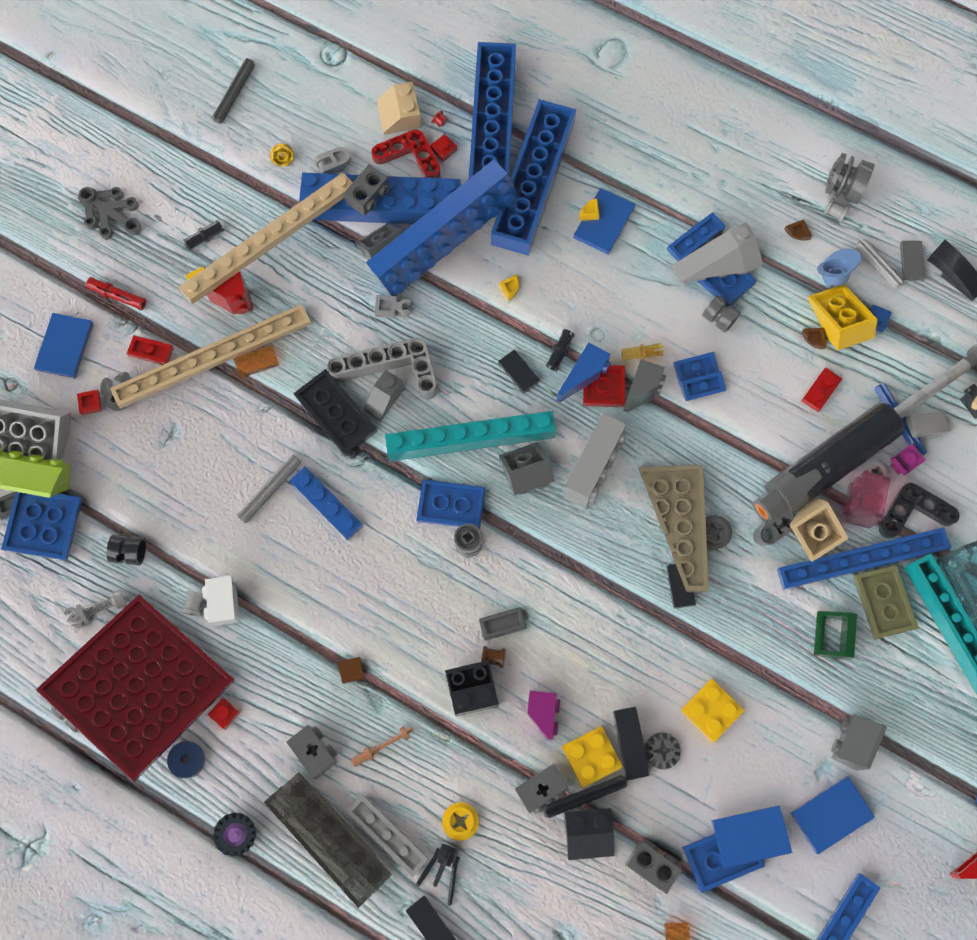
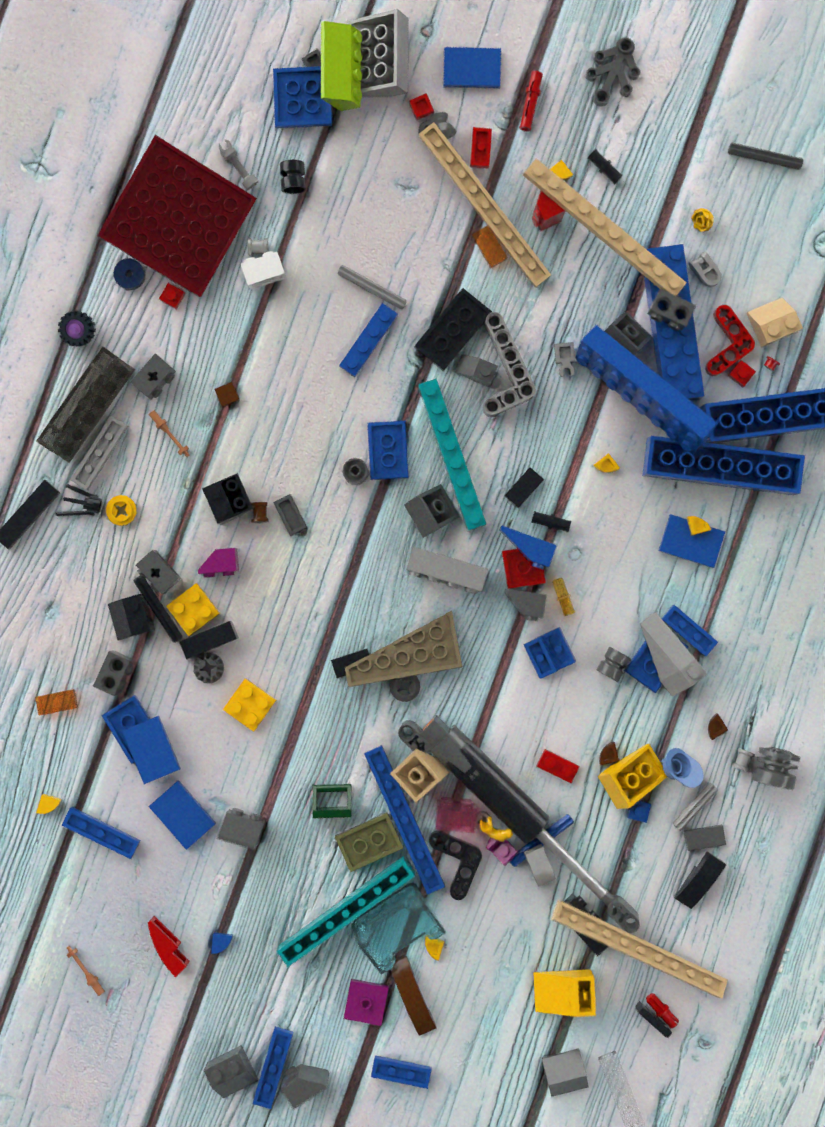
camera: 80 degrees right, 15 degrees up
none -> yellow piece [480,817,513,842]

